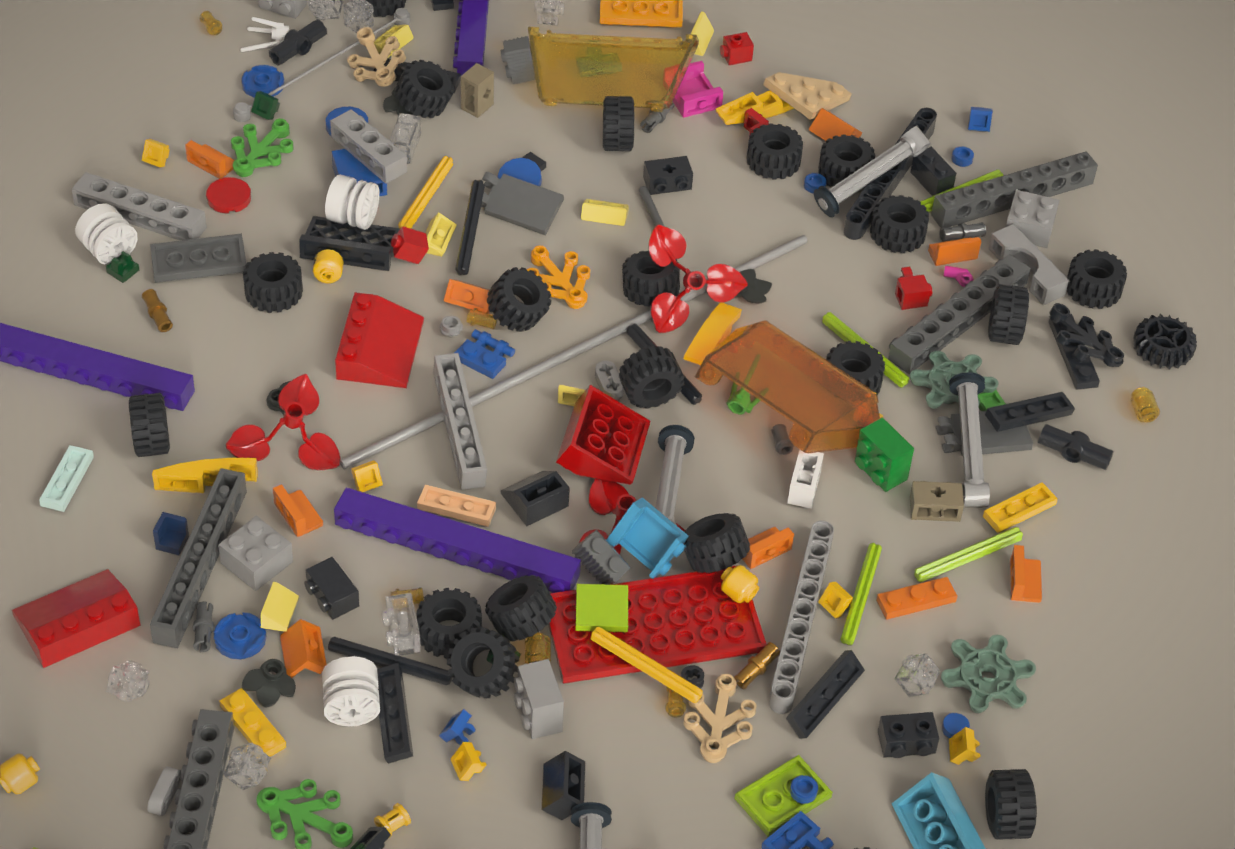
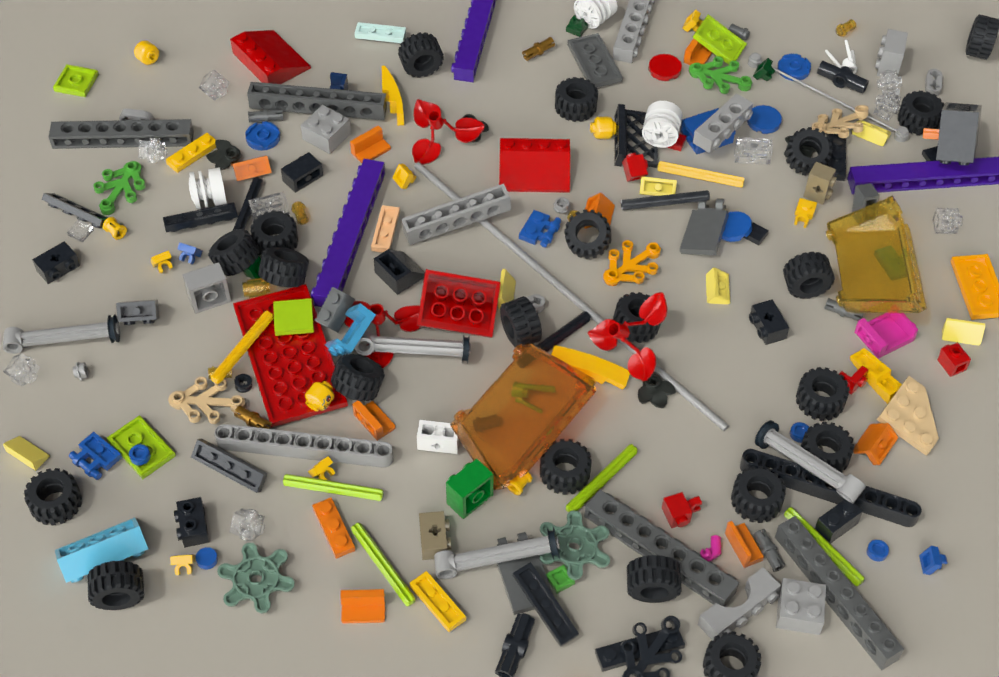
camera: 85 degrees right, 5 degrees up
light yellow slope [261,582,299,632] -> none
dark grey bar [639,186,665,227] -> none
none -> lime tile [692,14,747,65]
none -> dark grey pin [728,24,750,40]
none -> yellow plate [794,198,817,228]

